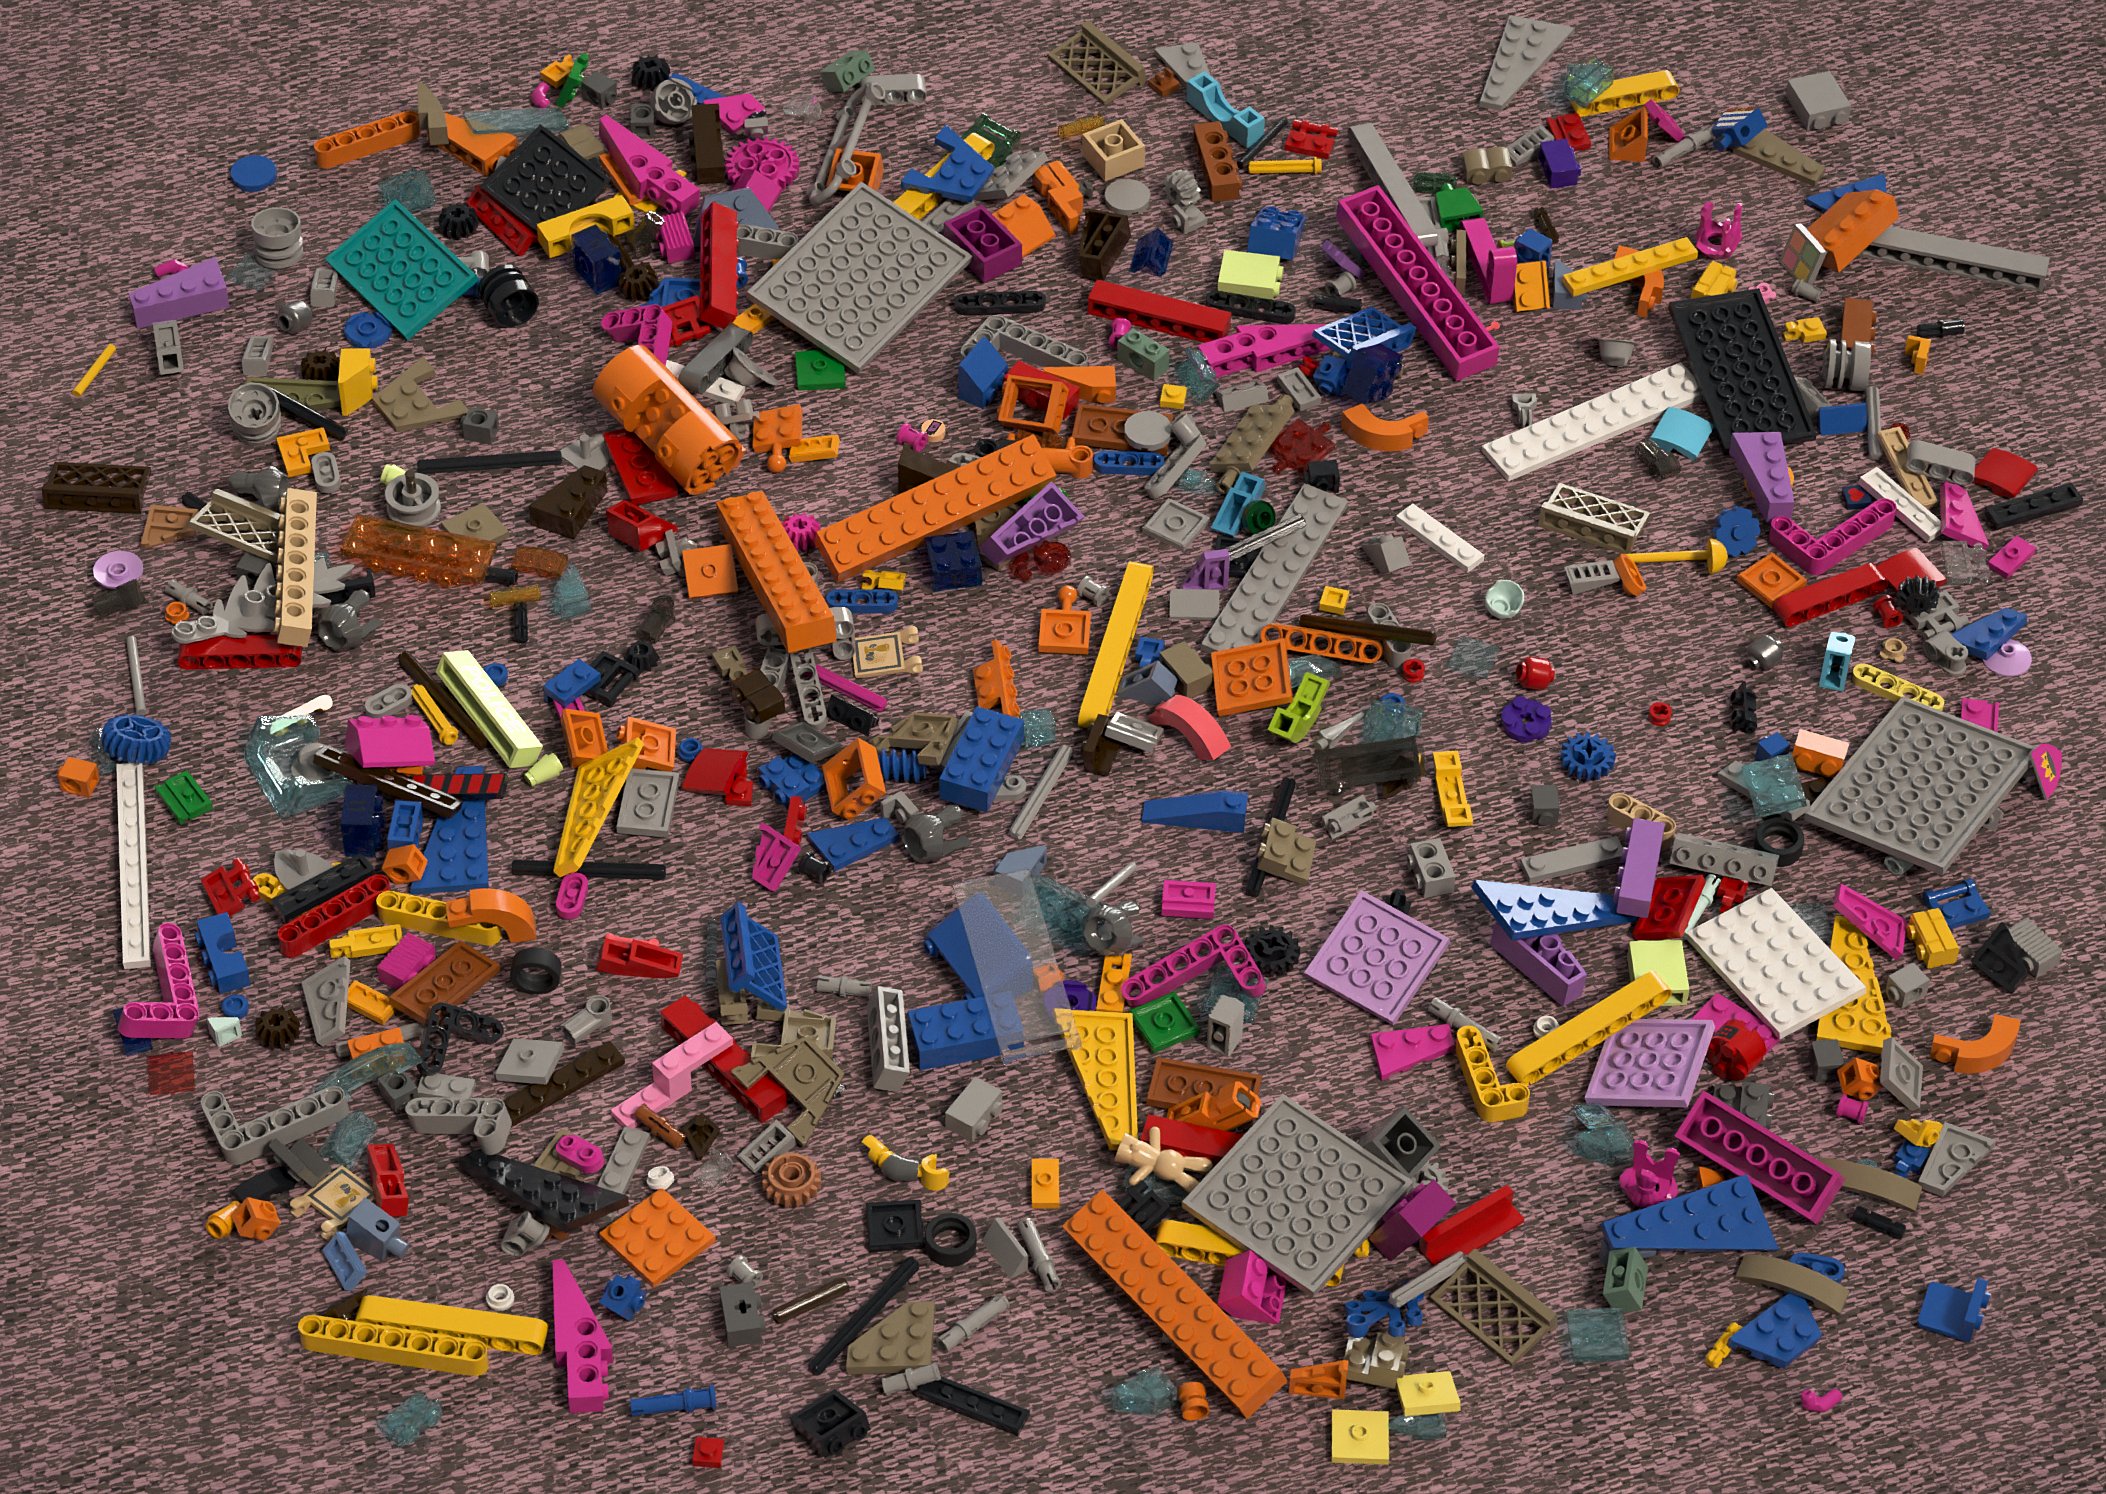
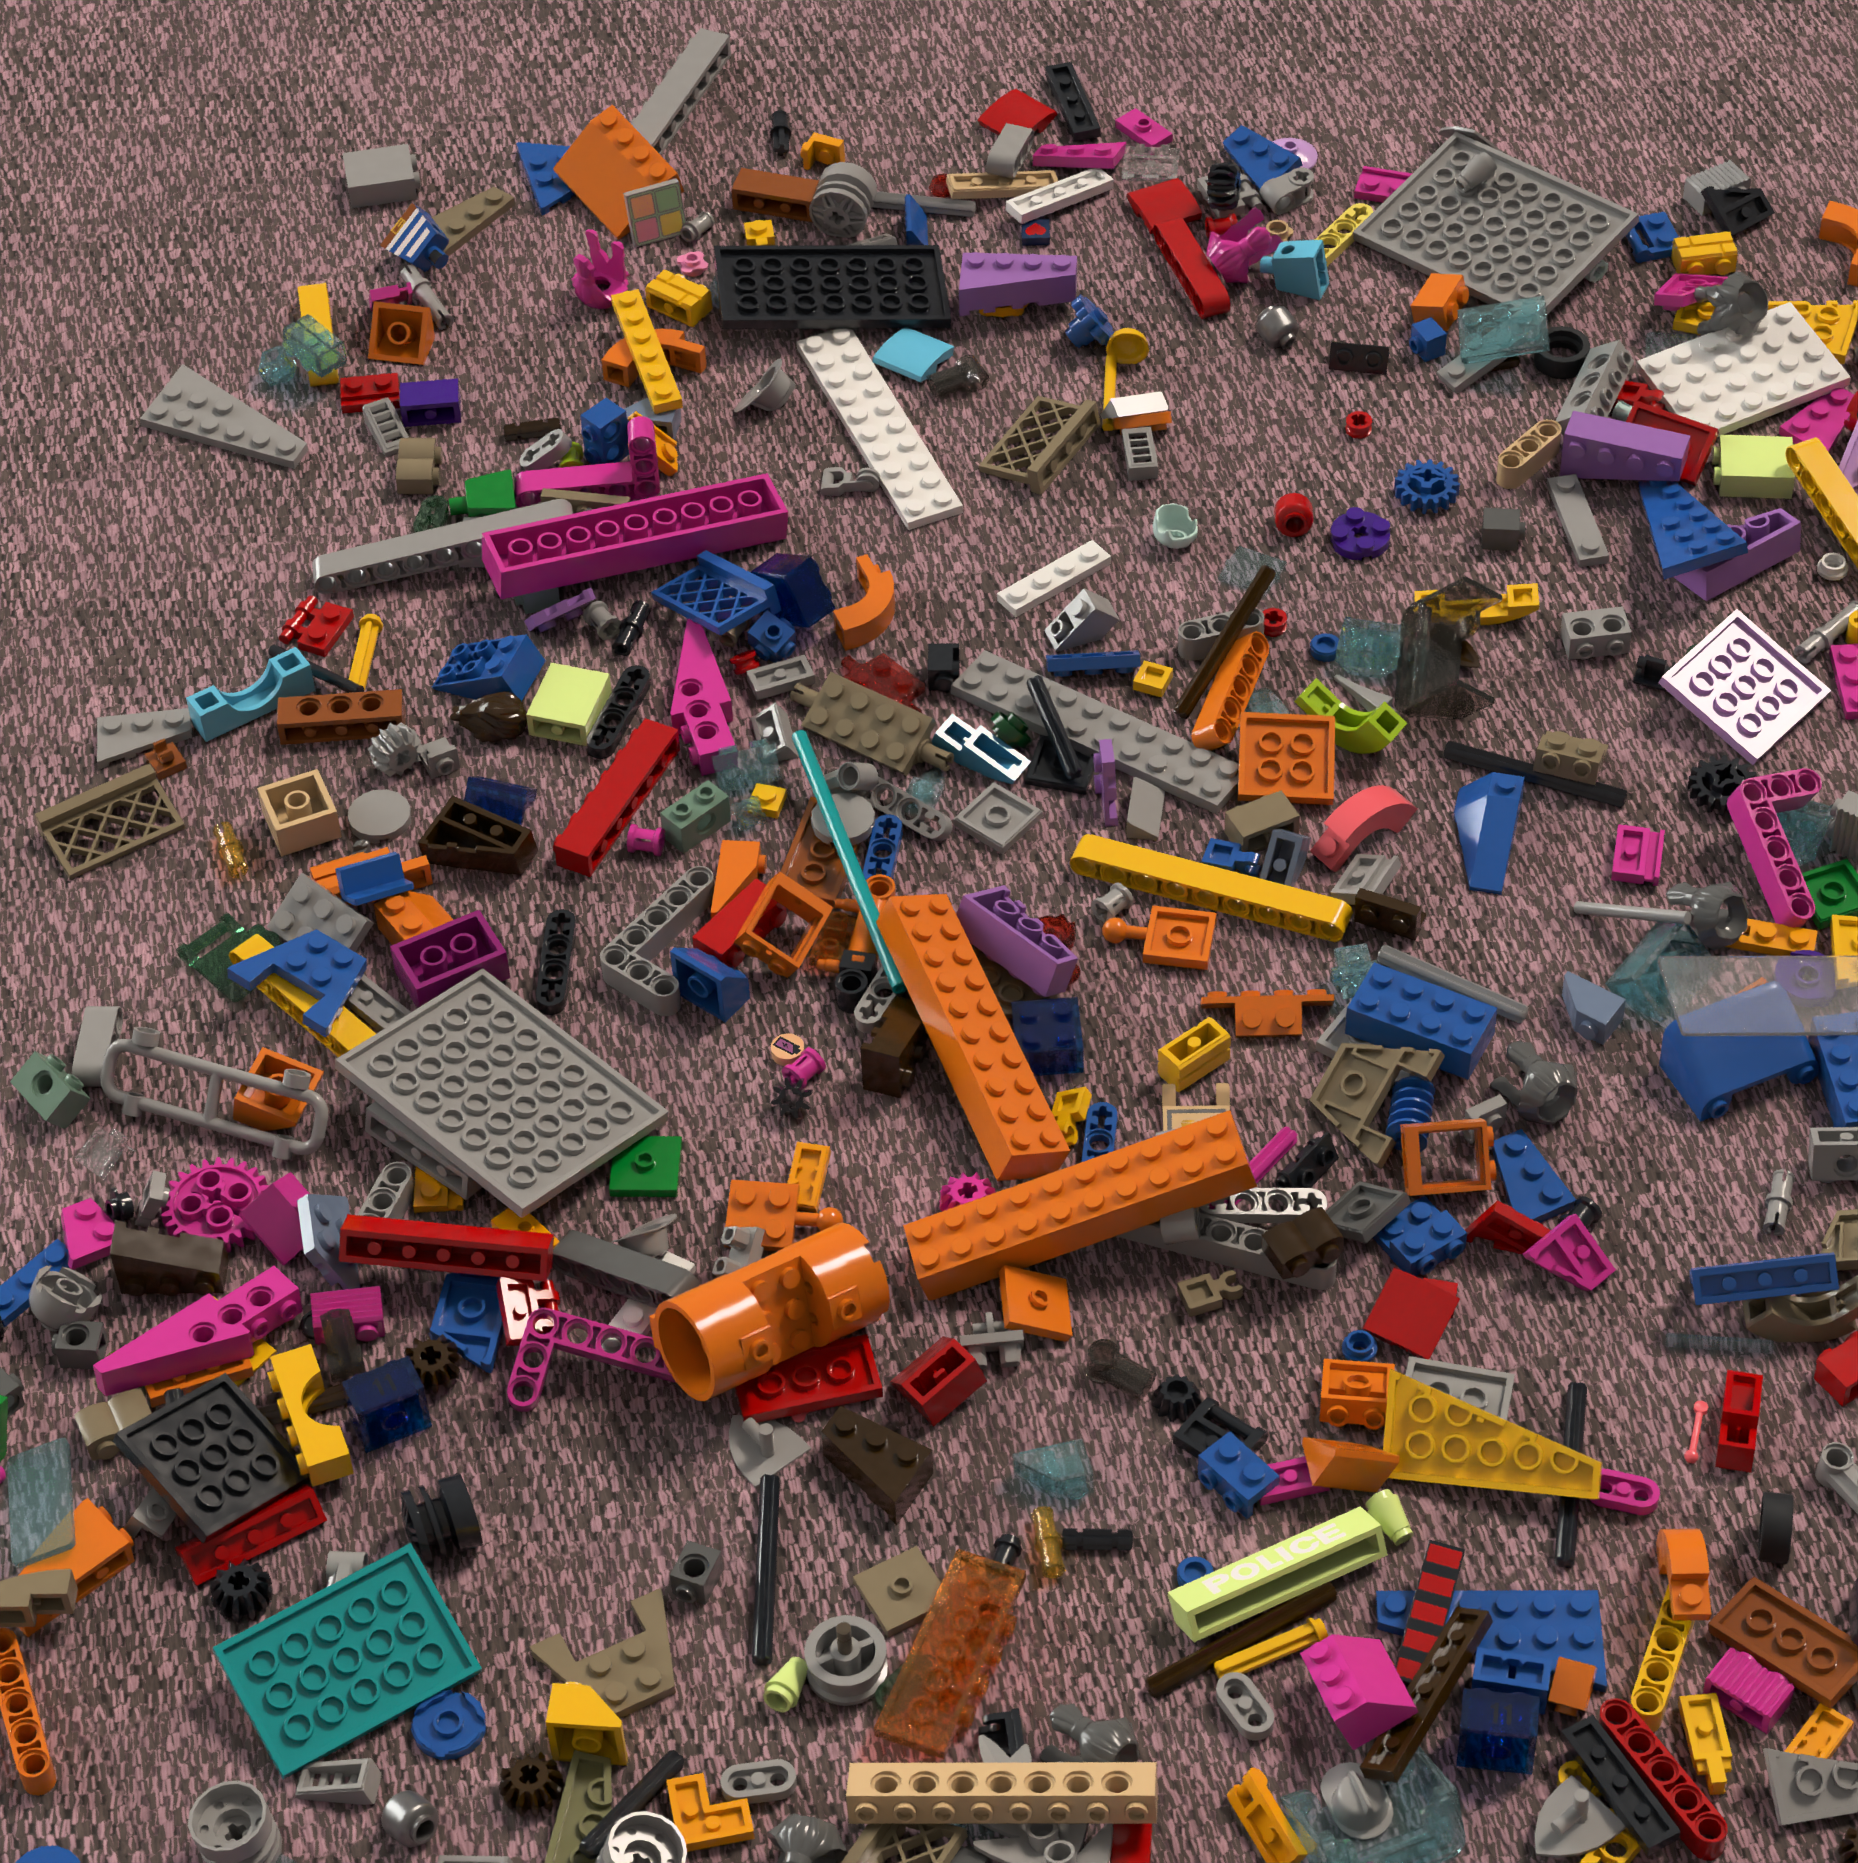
camera: 80 degrees left, 0 degrees up
clear light blue slope [378,169,437,213] -> none
clear orange slope [511,546,568,577] -> none
light grey hinge [1321,794,1376,840] -> none
orange plate [1736,552,1807,609] -> none
dark pink beam [1768,498,1897,575] -> none
light grey brick [1885,963,1930,1008] -> none
none -> blue panel [335,852,414,906]
none -> dark brown hair [450,691,527,742]
none -> light grey beam [519,429,572,471]
none -> clear light blue plate [730,796,767,832]
none -> black gear [771,1076,813,1119]
none -> teal piece [792,730,907,994]
none -> blue plate [1046,650,1141,676]
none -> slope [1101,391,1168,419]
none -> yellow brick [1158,1017,1231,1092]
none -> dark pink piece [1206,207,1283,283]
none -> light grey cone [1455,152,1497,192]
none -> dark grey piece [1694,271,1768,336]

